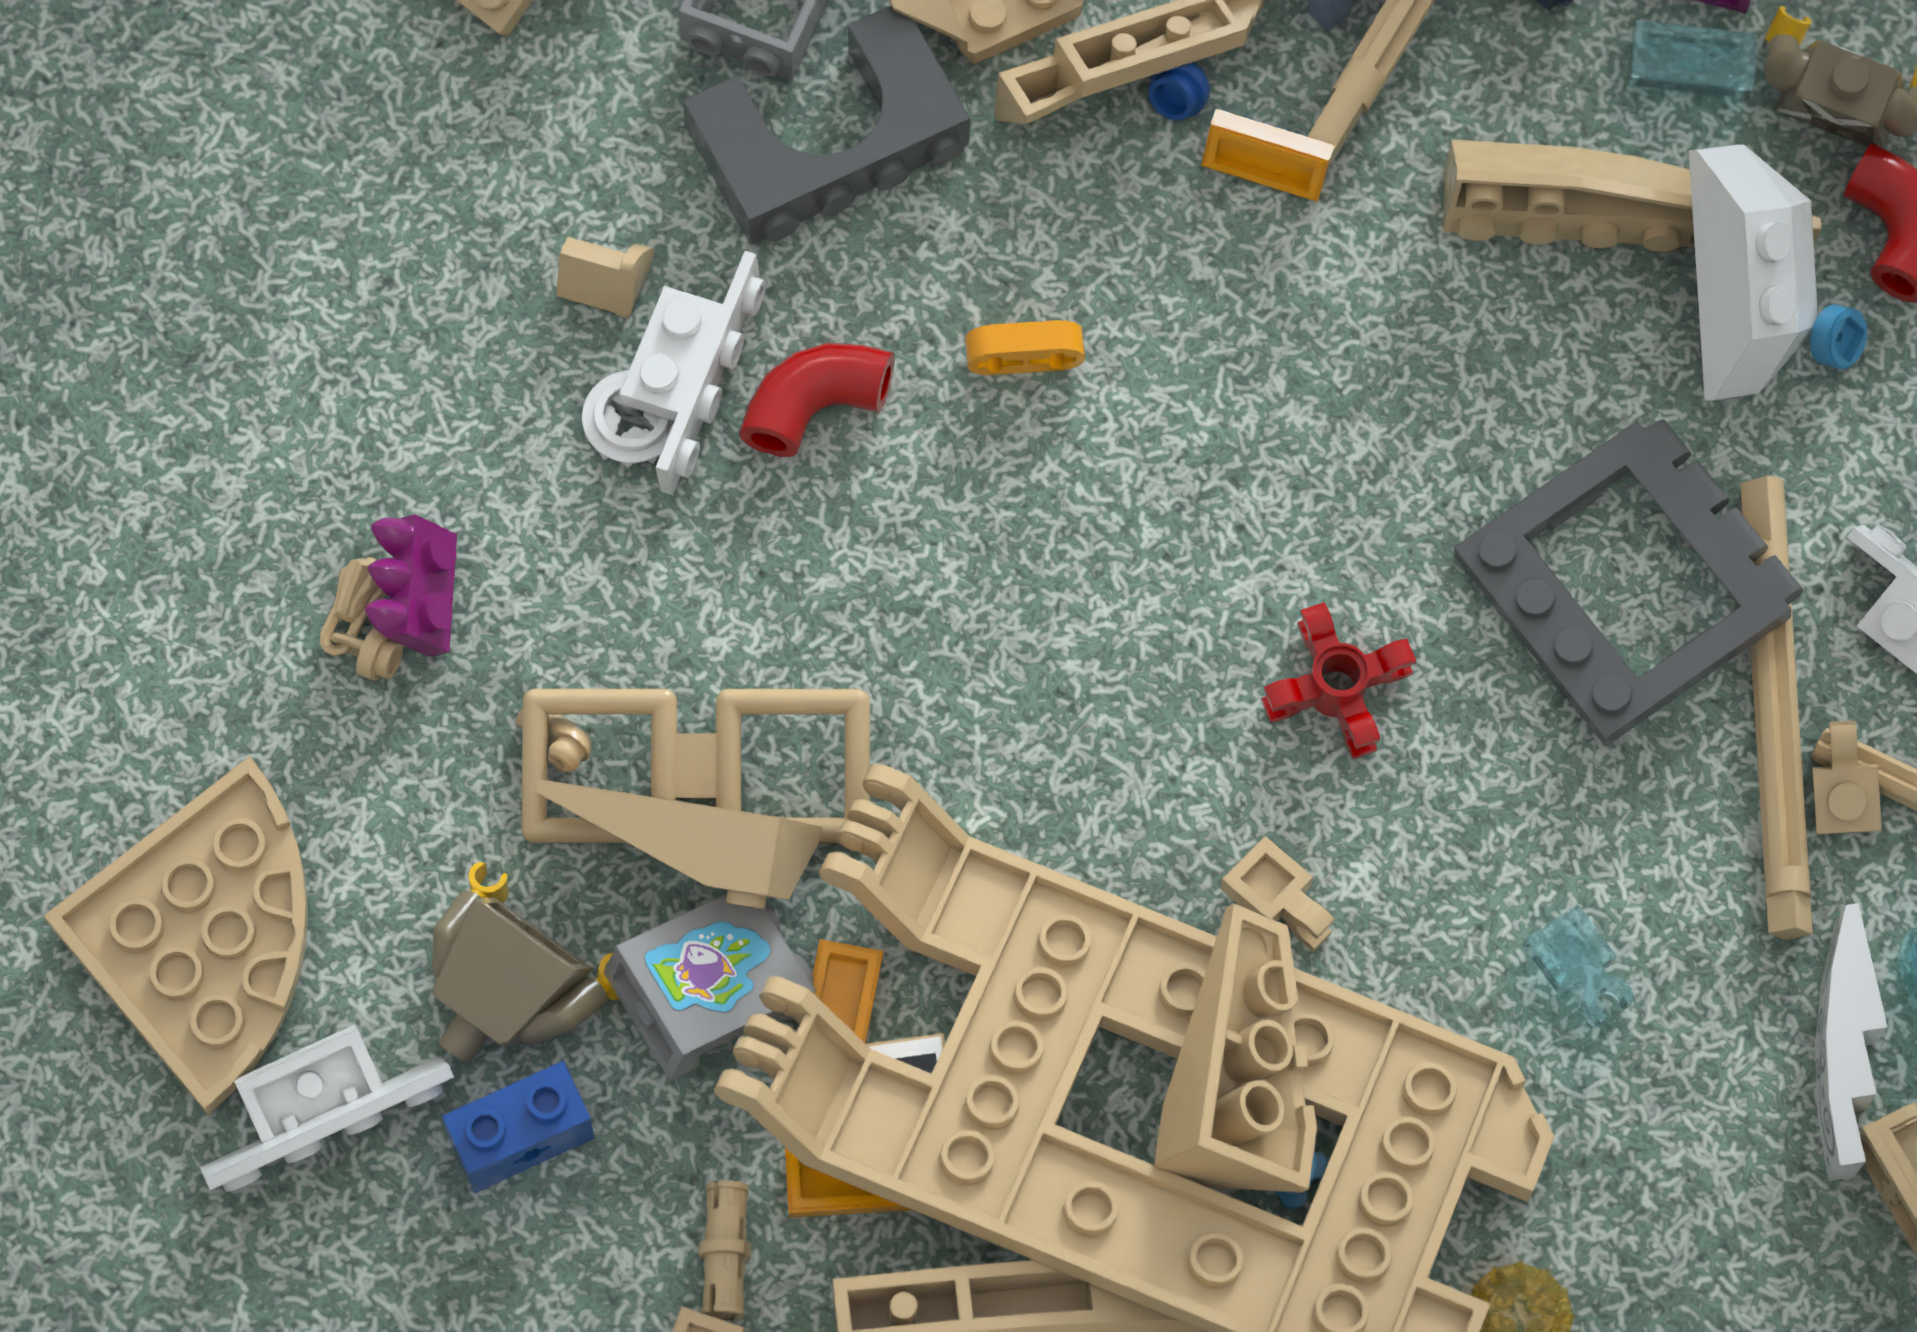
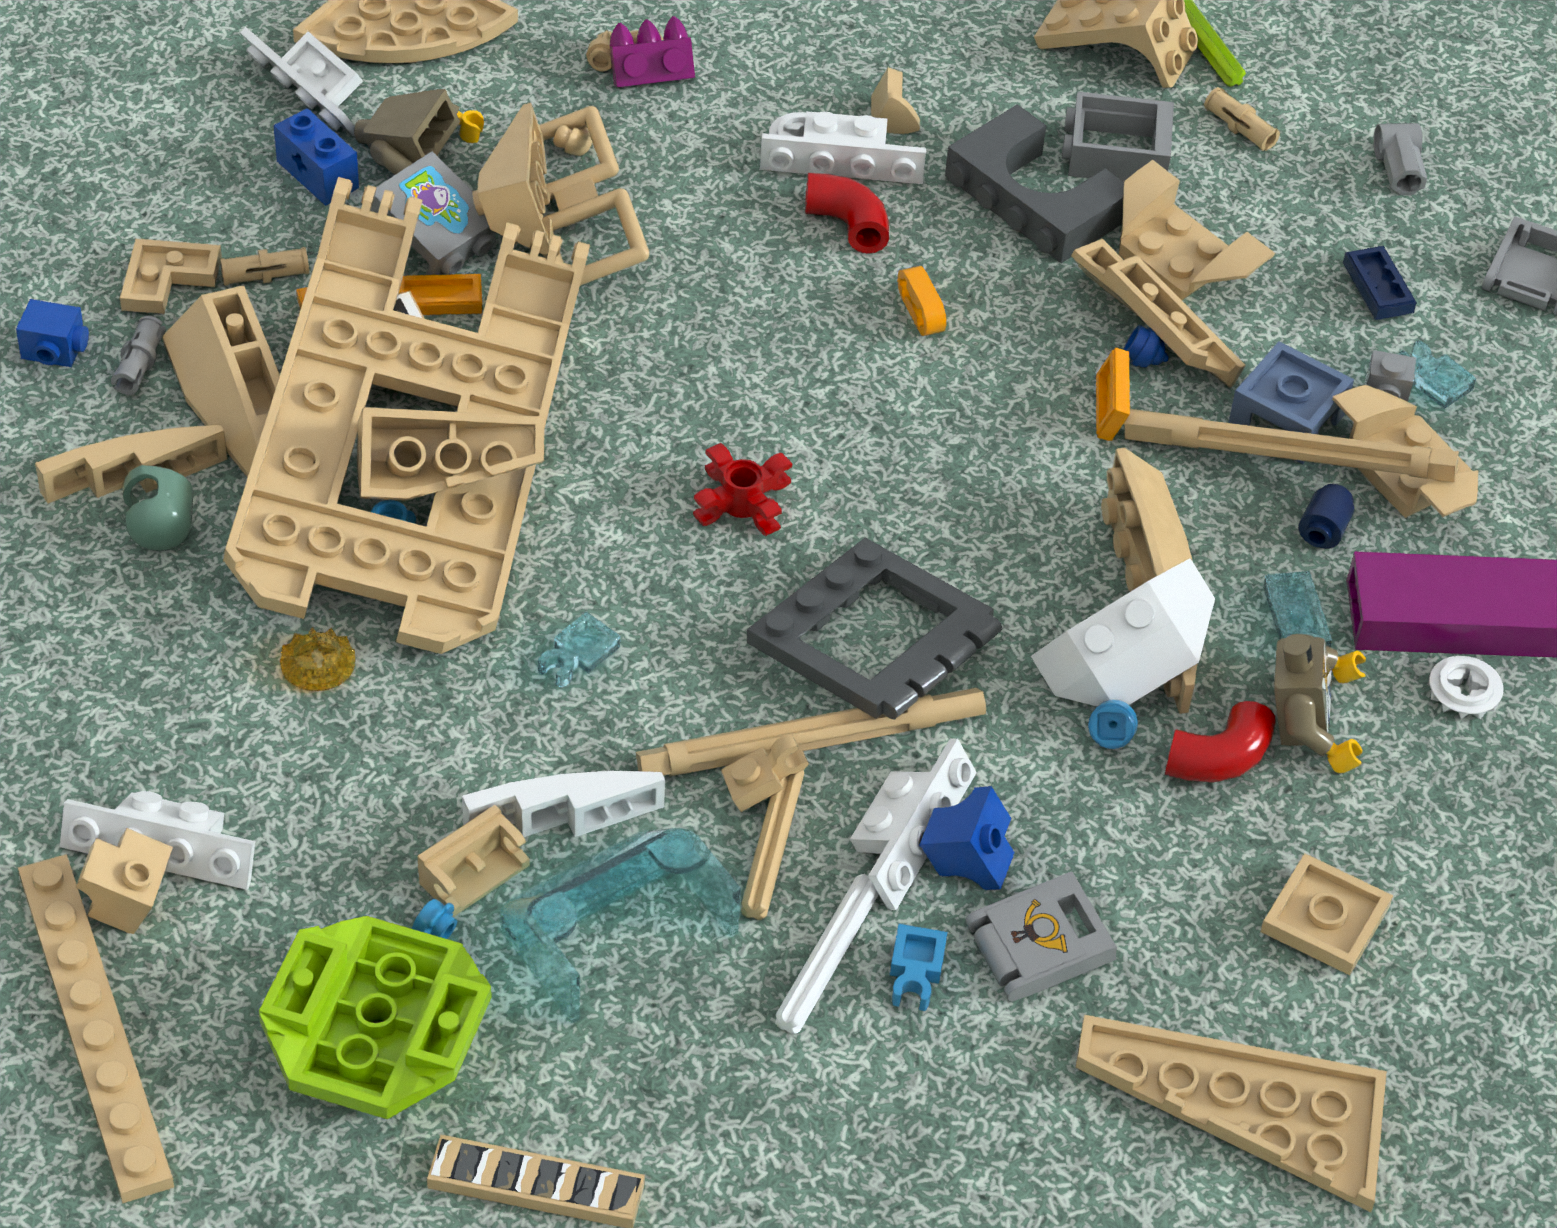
camera: 75 degrees right, 20 degrees down
tan plate [1220,836,1334,951] -> none

